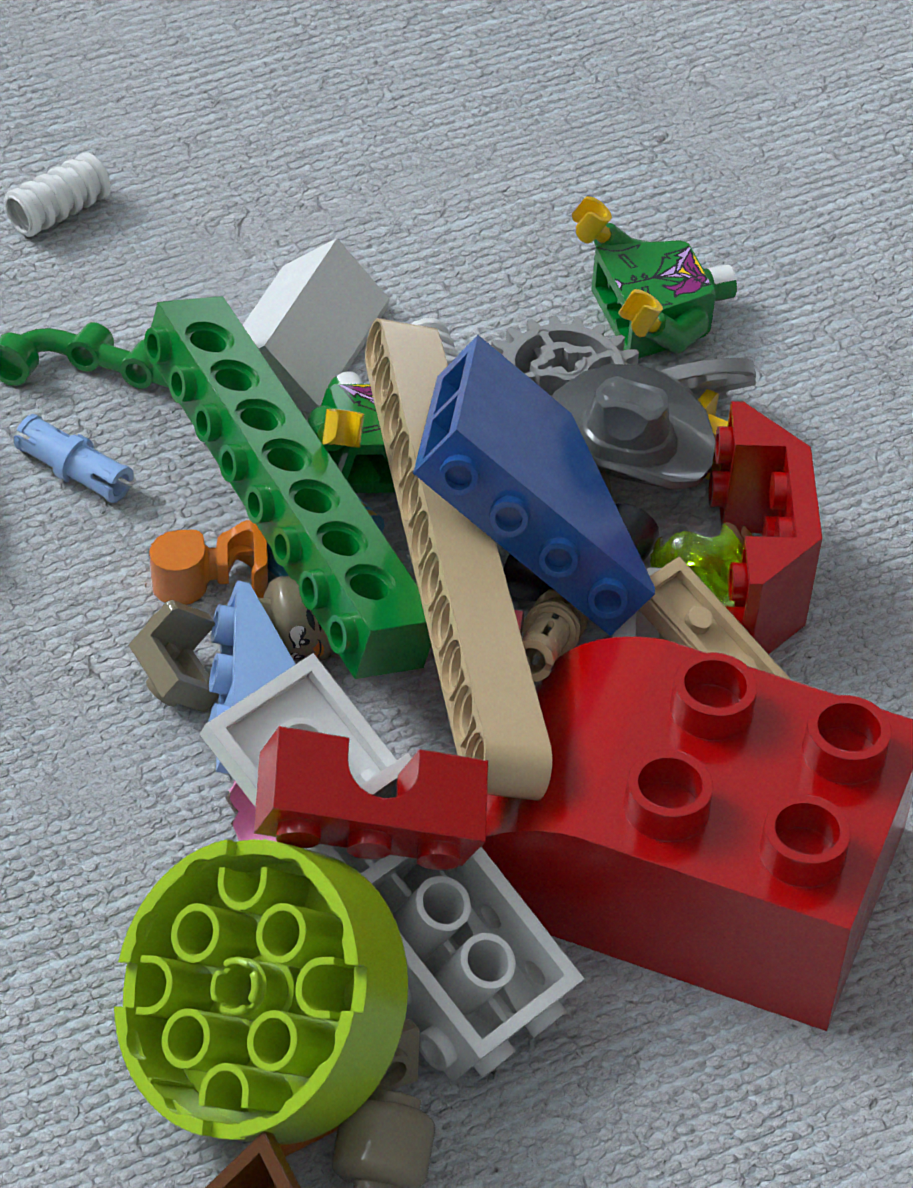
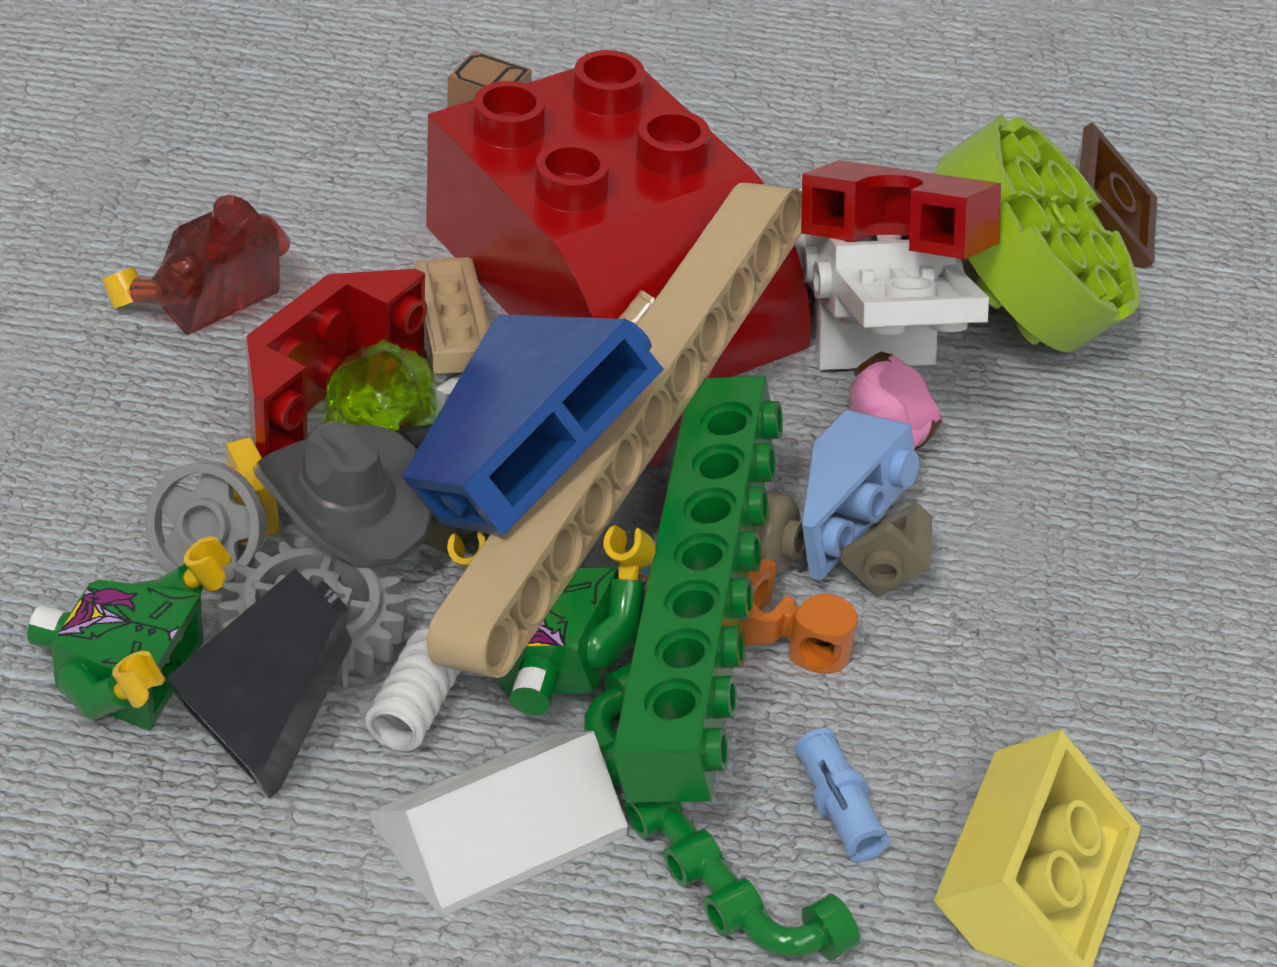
camera: 145 degrees left, 5 degrees down
none -> black slope [165,568,353,799]

